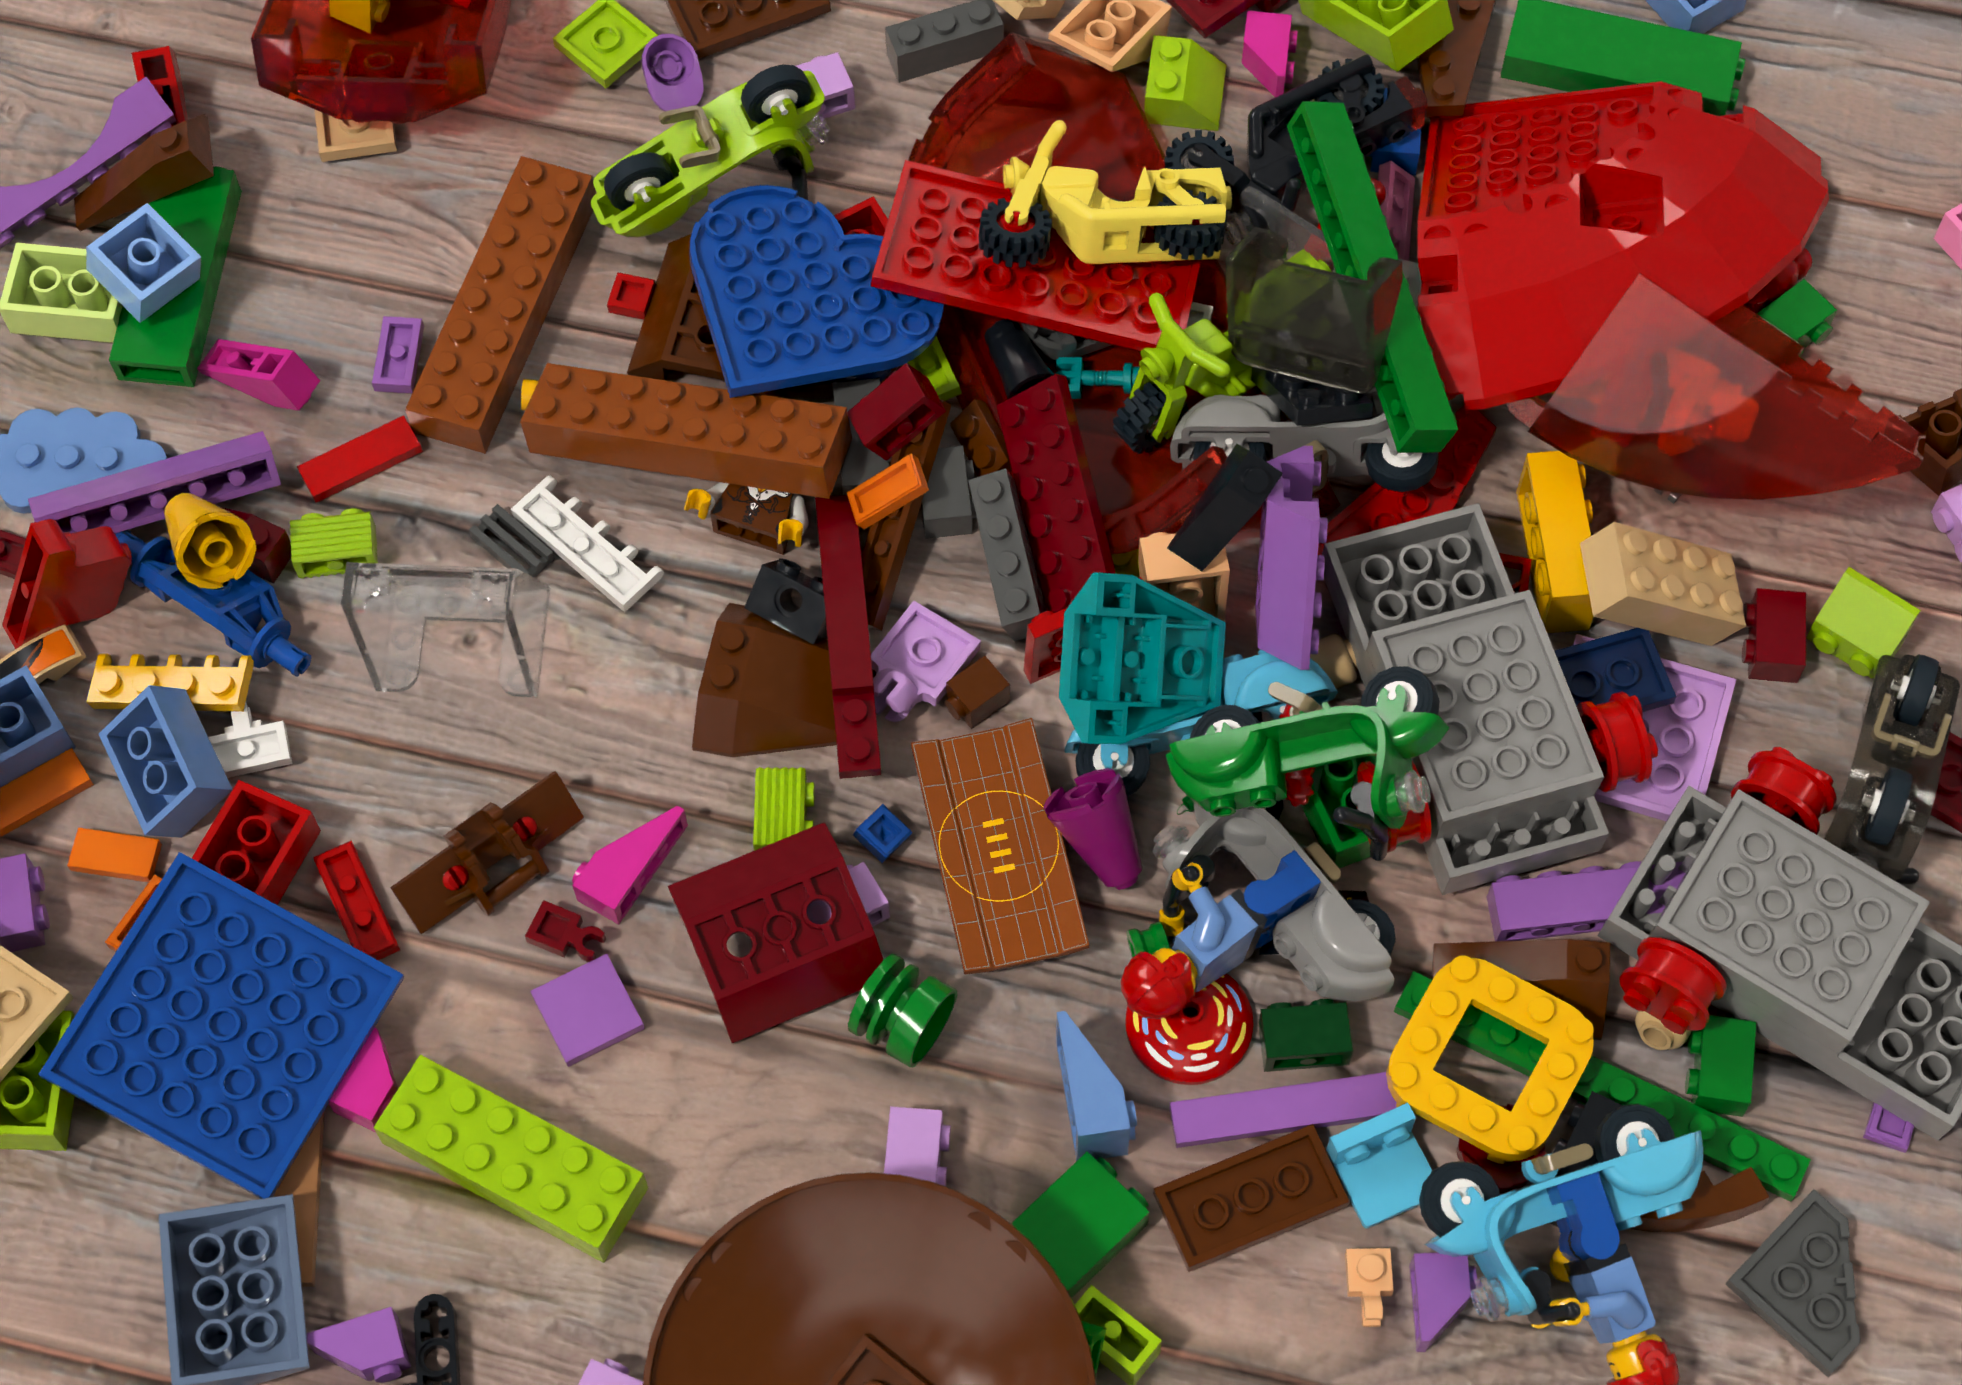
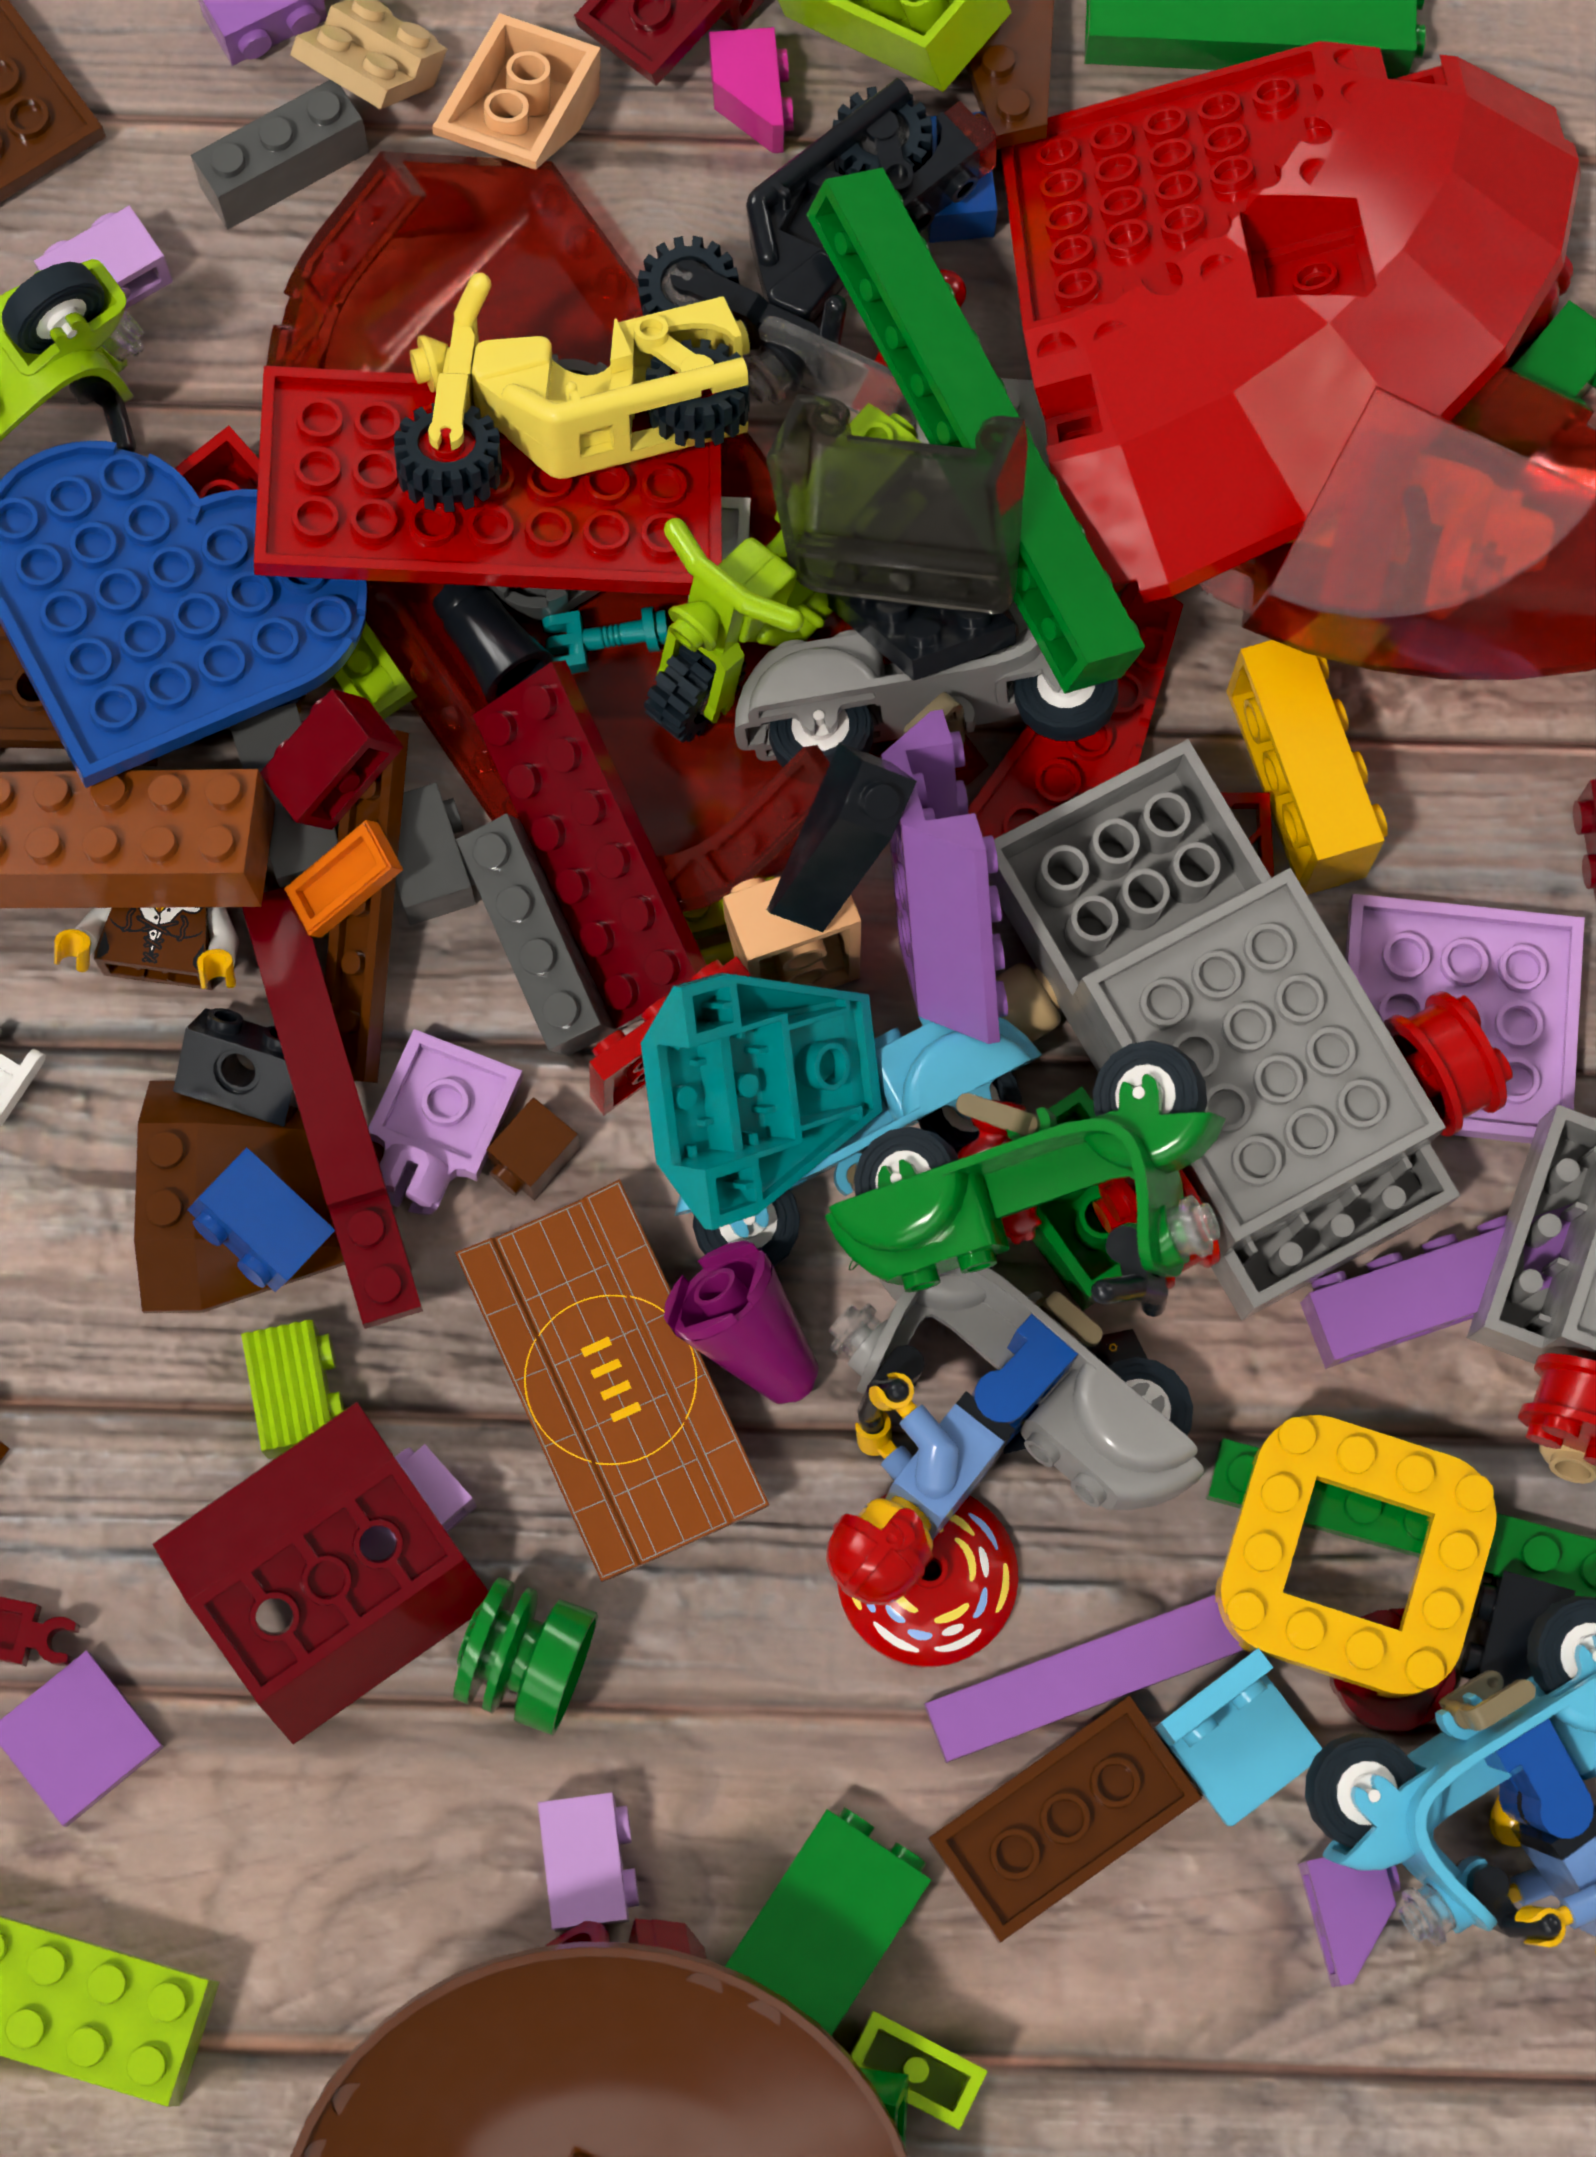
camera: 15 degrees left, 10 degrees up
dark pink slope [572,806,688,925] -> none
blue tile [853,804,913,863] -> none
reddish brown plate [950,399,1012,477] -> none
medium blue slope [1056,1011,1137,1161] -> none
green wheel [1127,922,1170,958] -> none
lime slope [1144,35,1226,131] -> none
dark green brick [1258,999,1353,1072] -> none
light nougat plate [1345,1248,1393,1327] -> none
bright pink plate [1378,161,1415,261] -> none
reddish brown wedge [1432,939,1610,1040] -> none
dark blue plate [1555,628,1676,712] -> none
tan brick [1580,522,1746,646] -> none
none -> blue brick [187,1147,335,1292]

